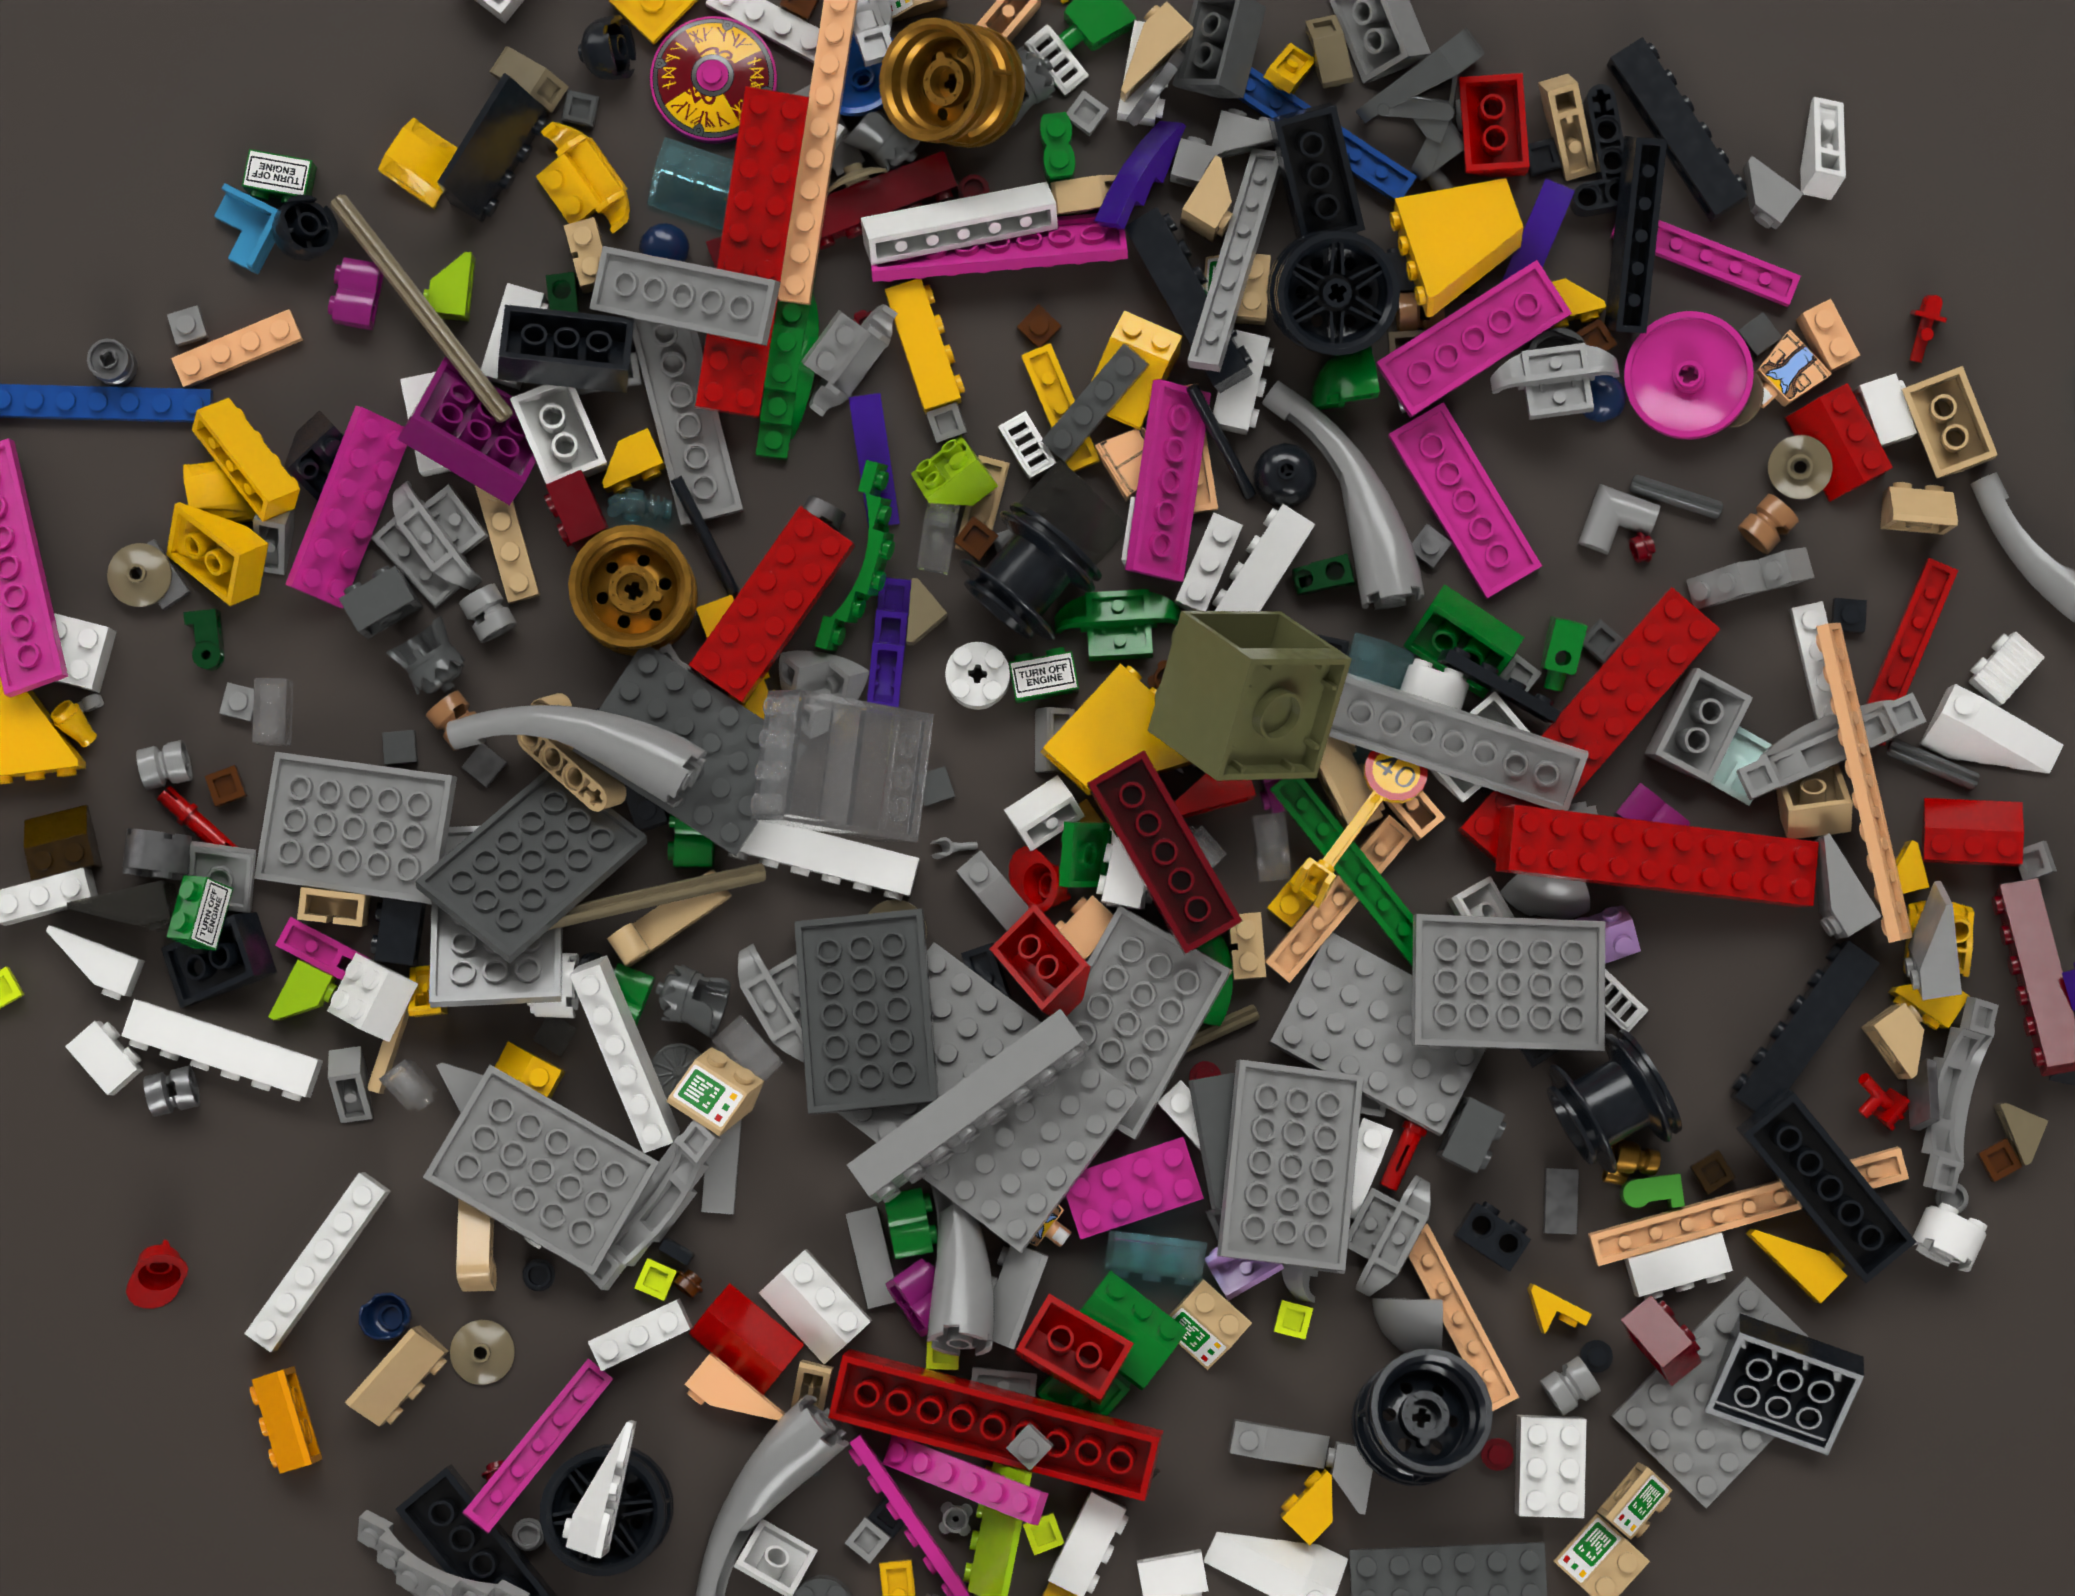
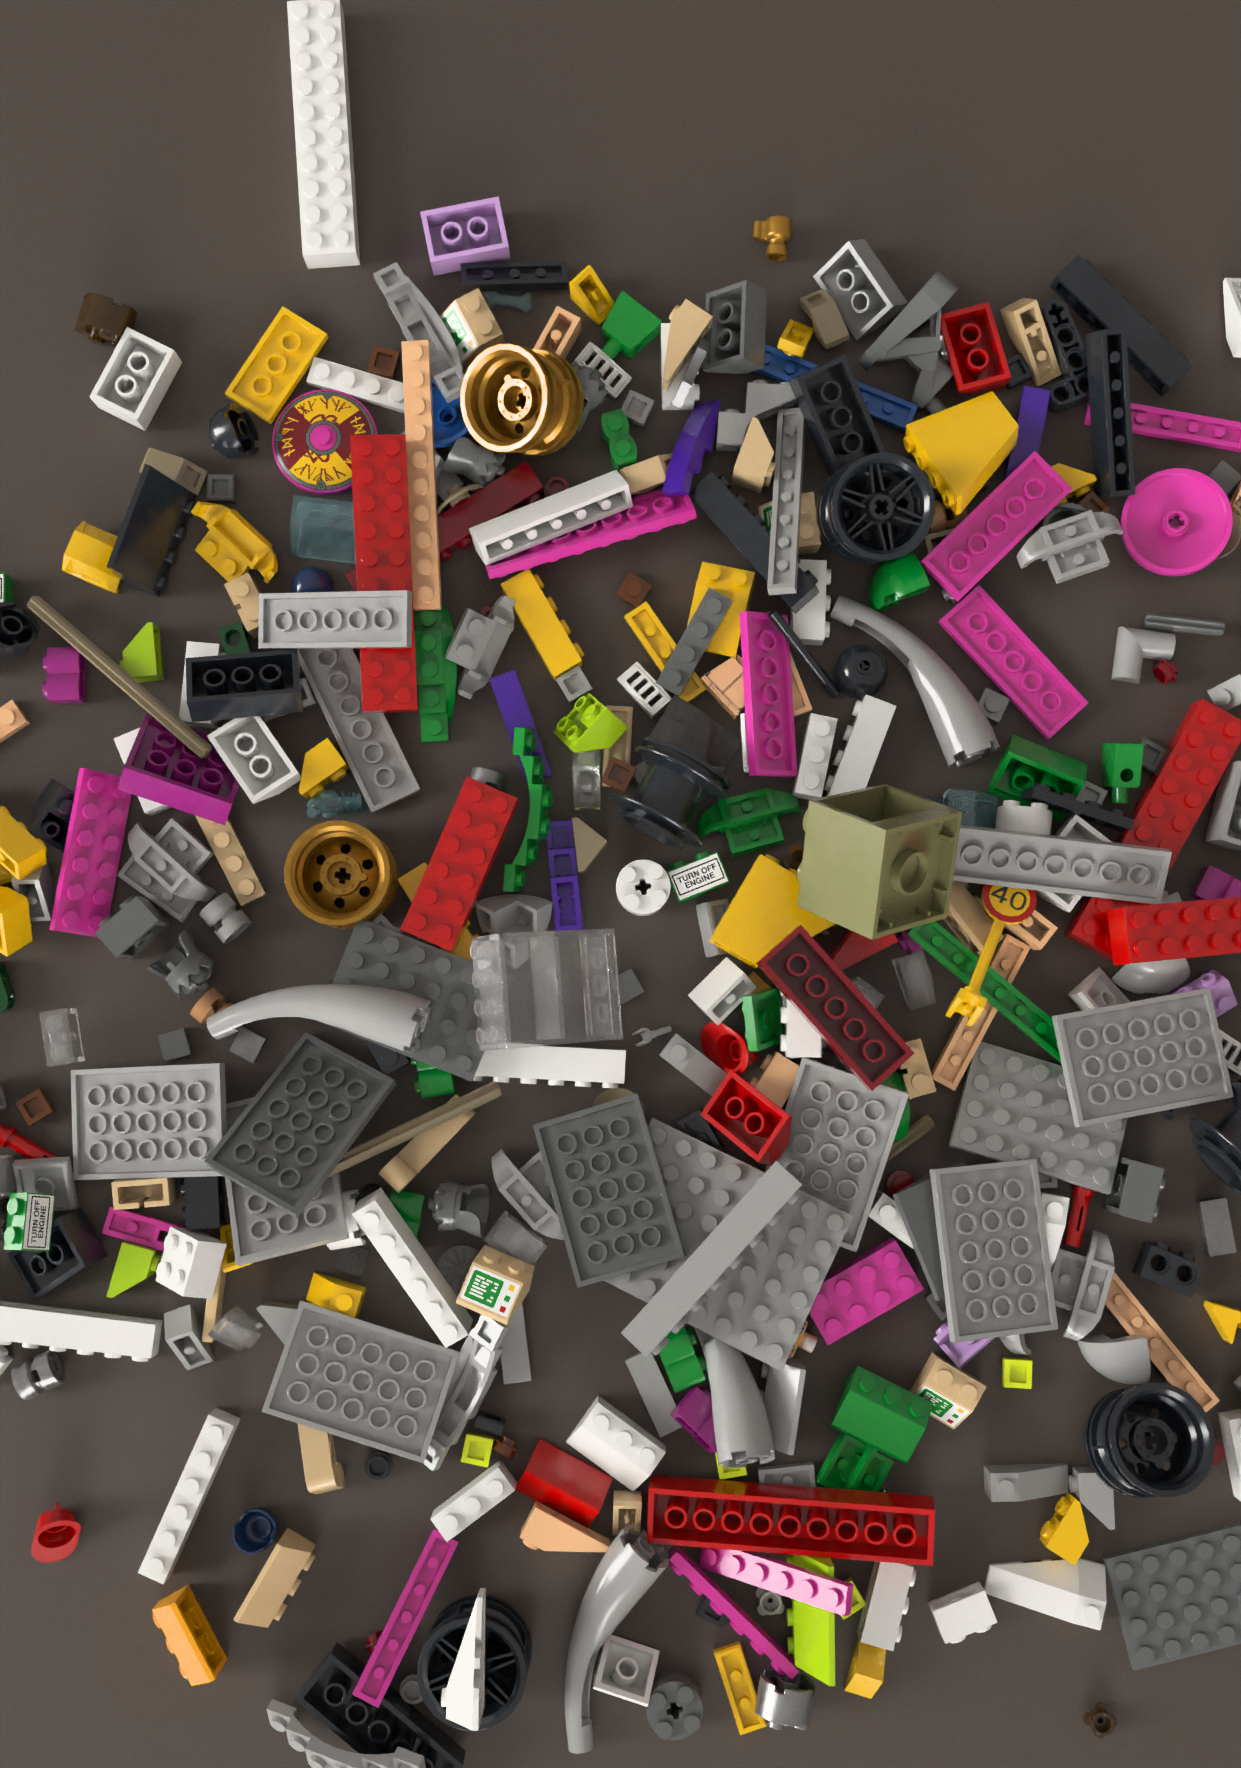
camera: 10 degrees left, 0 degrees up
light grey plate [219,682,261,722] -> none
dark tan dish [450,1320,515,1385] -> none
tan beam [517,693,626,812] -> none
dark red brick [544,470,609,552] -> none
black bar [670,475,739,596] -> none
light grey plate [845,1516,891,1564] -> none
light grey plate [1006,1422,1053,1470] -> none
red slope [1016,1294,1134,1405] -> none
clear light blue slope [1104,1230,1207,1286] -> none
yellow slope [1267,858,1317,928] -> none
dark green leg [1291,554,1355,596] -> none
dark blue hair [1583,375,1627,422] -> none
light grey slope [1743,156,1804,230] -> none

